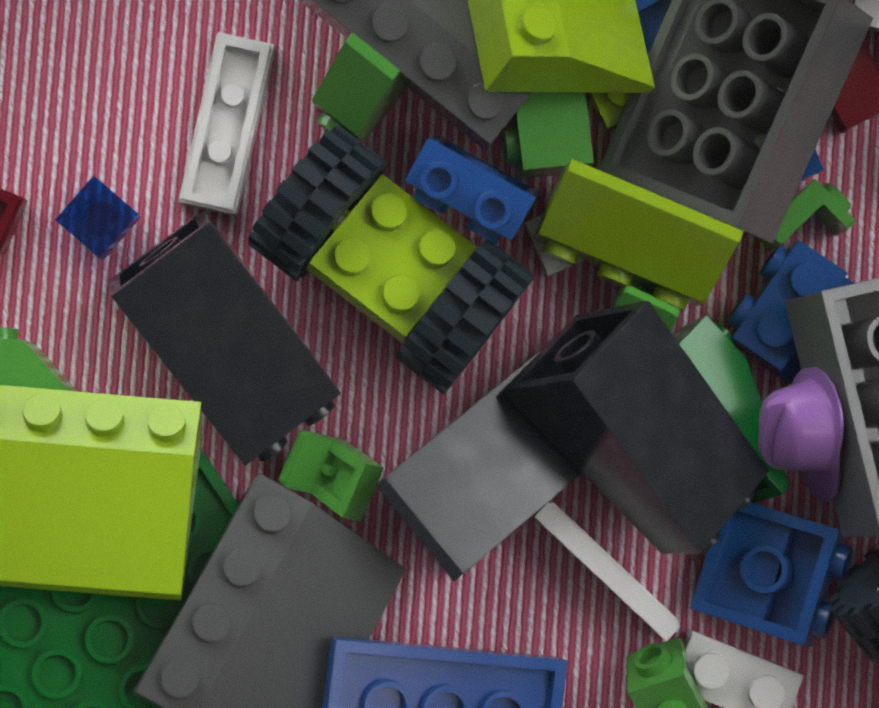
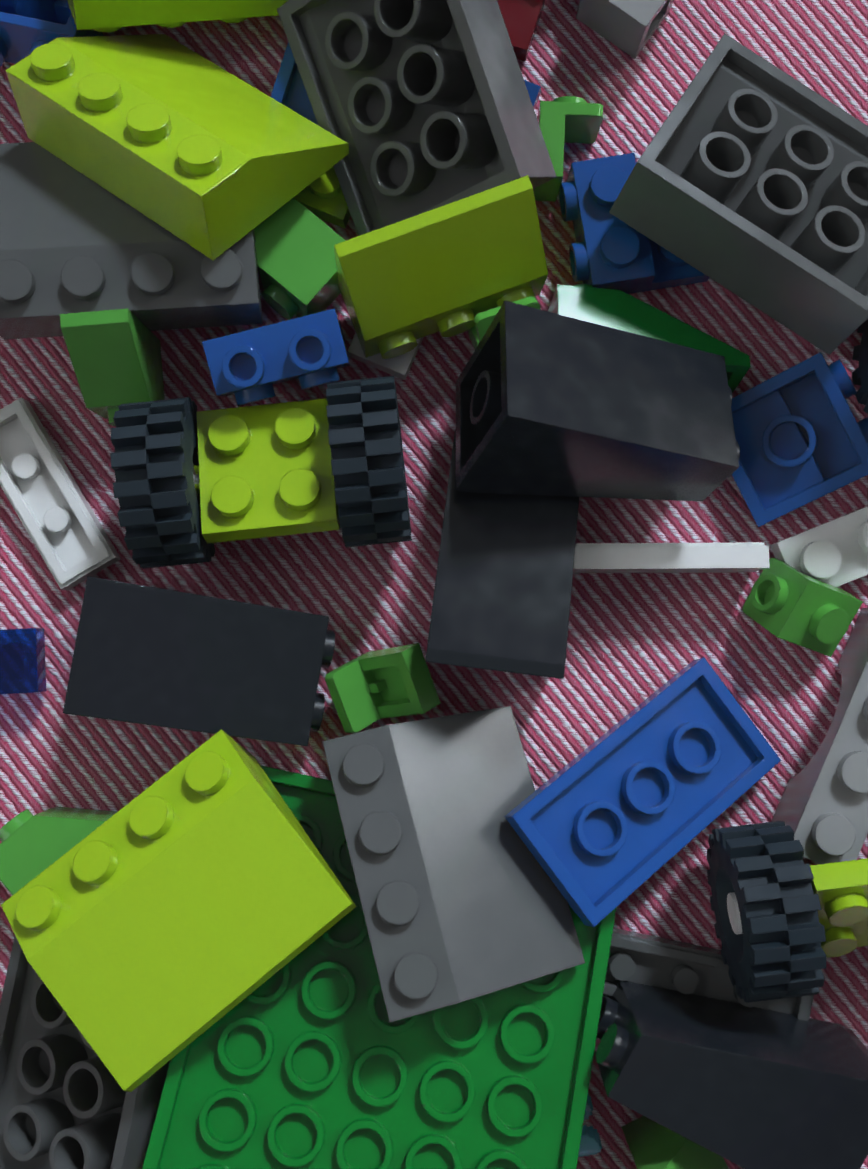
camera: 40 degrees left, 0 degrees up
medium lavender piece [758,367,844,502] -> none

